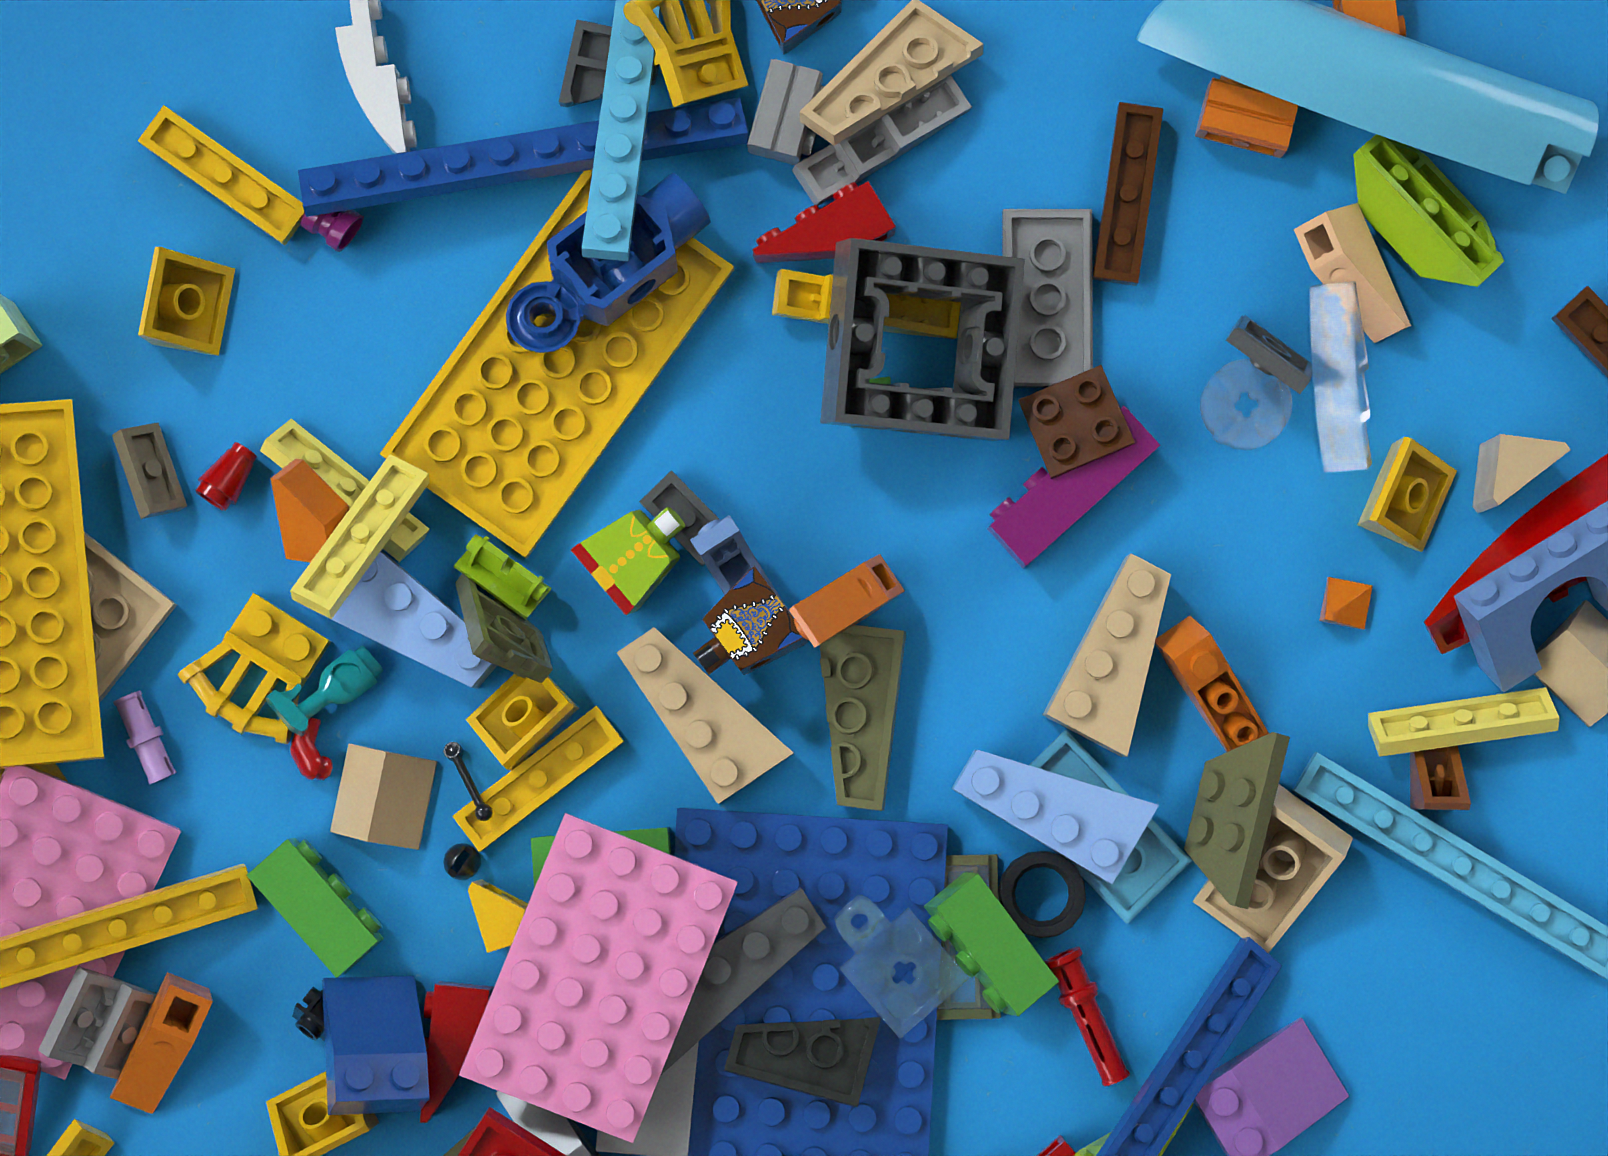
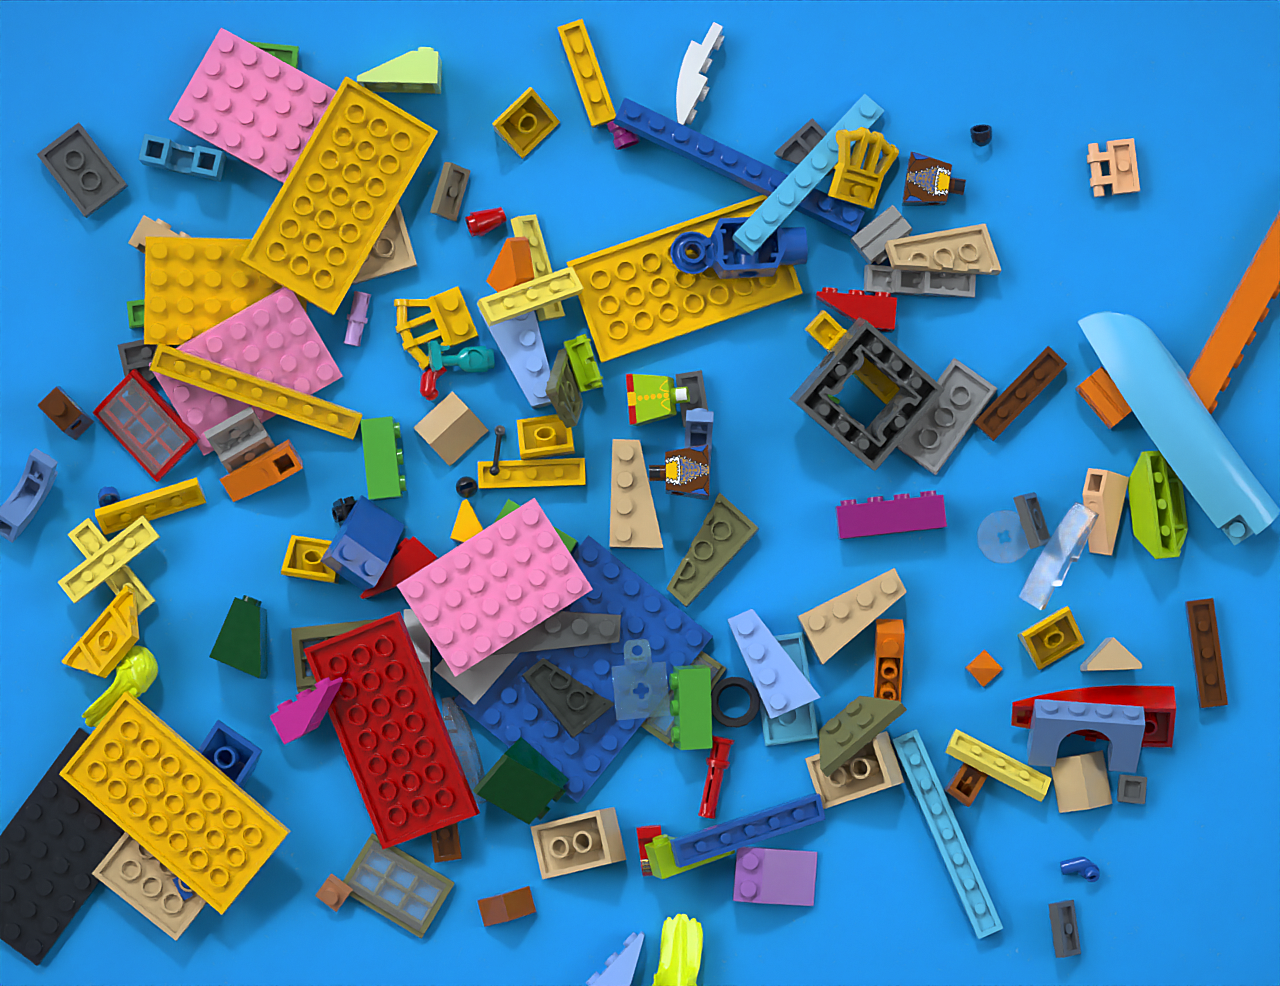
camera: 40 degrees right, 0 degrees up
orange slope [789,554,905,648] -> none
reddish brown hinge [1018,365,1135,479] -> none

